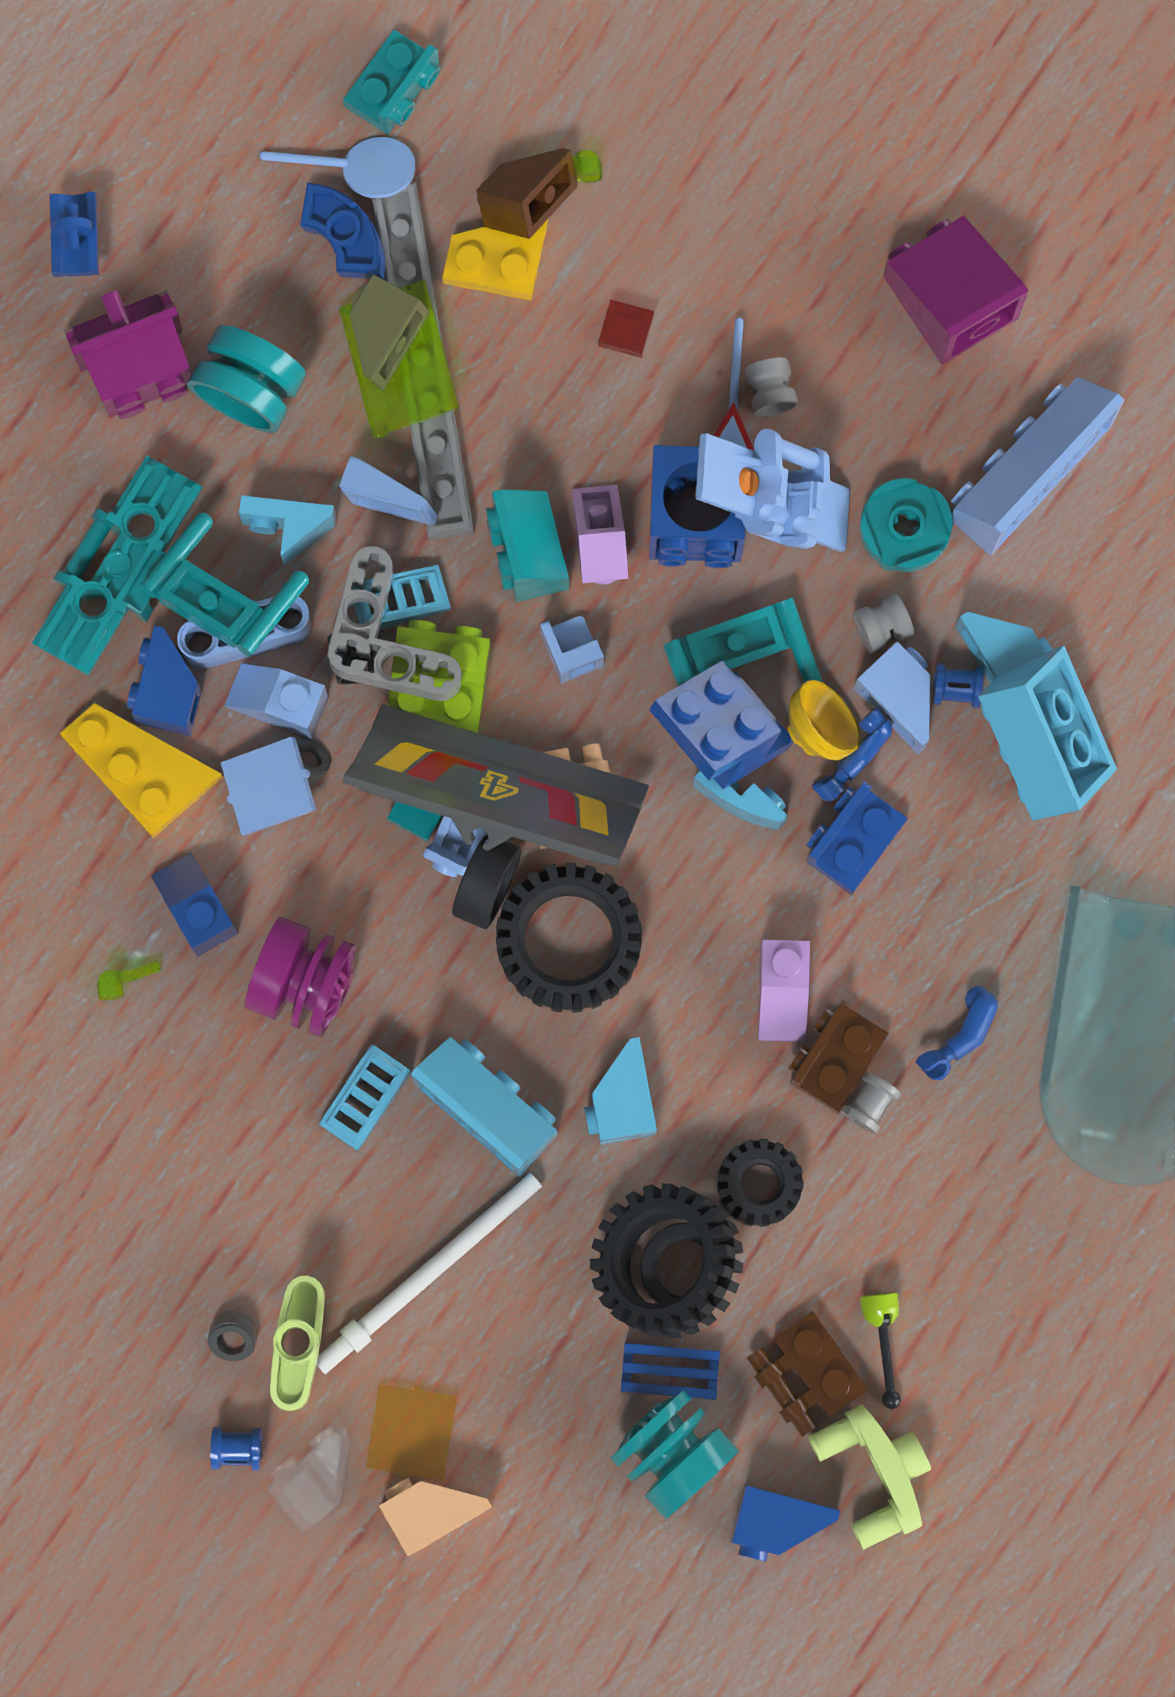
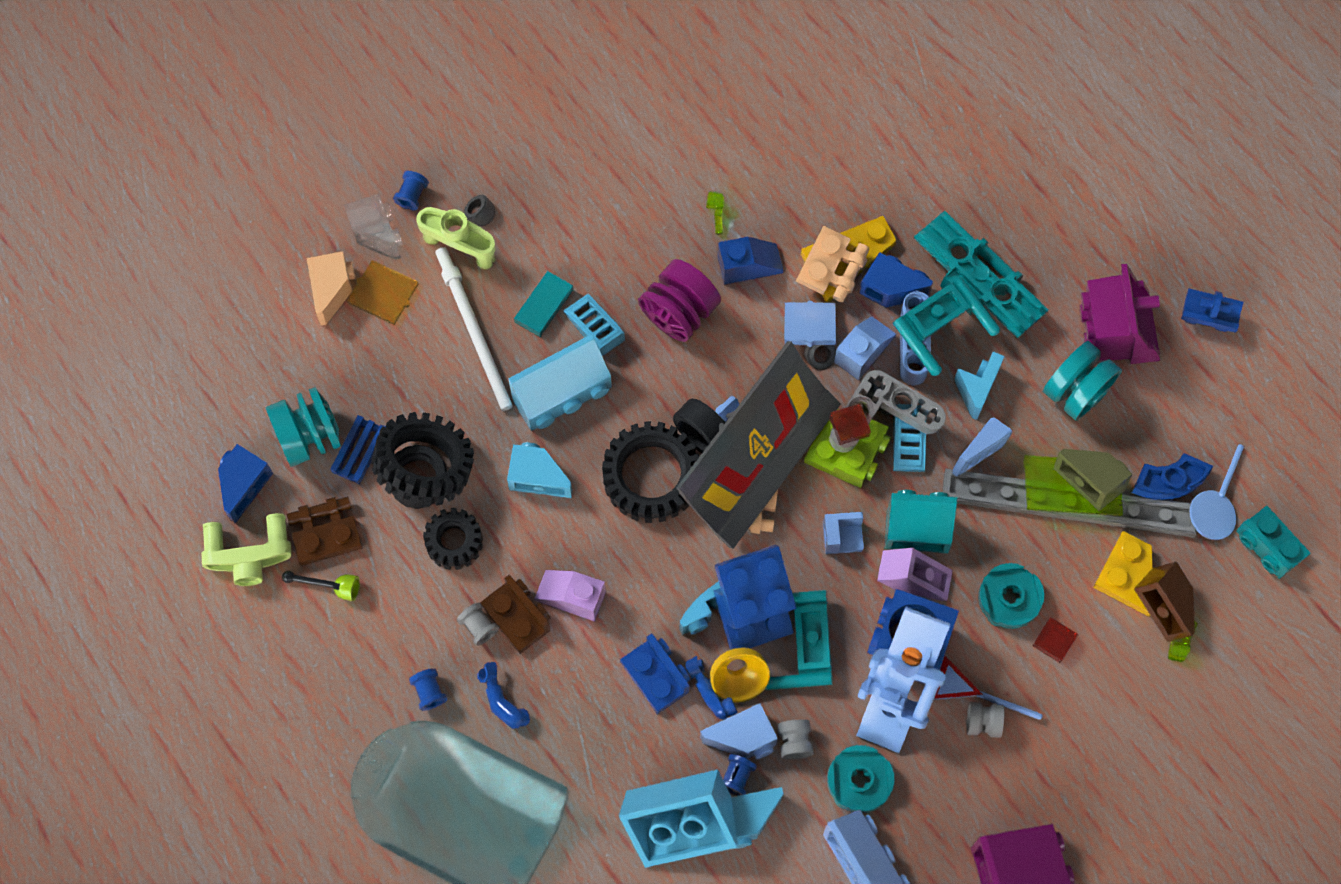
camera: 110 degrees right, 10 degrees down
none -> blue bush [409,669,448,711]
none -> teal tile [514,271,574,337]
none -> light nougat plate [796,225,870,302]
none -> clear red tile [829,403,871,445]
none -> teal plate [978,563,1044,629]

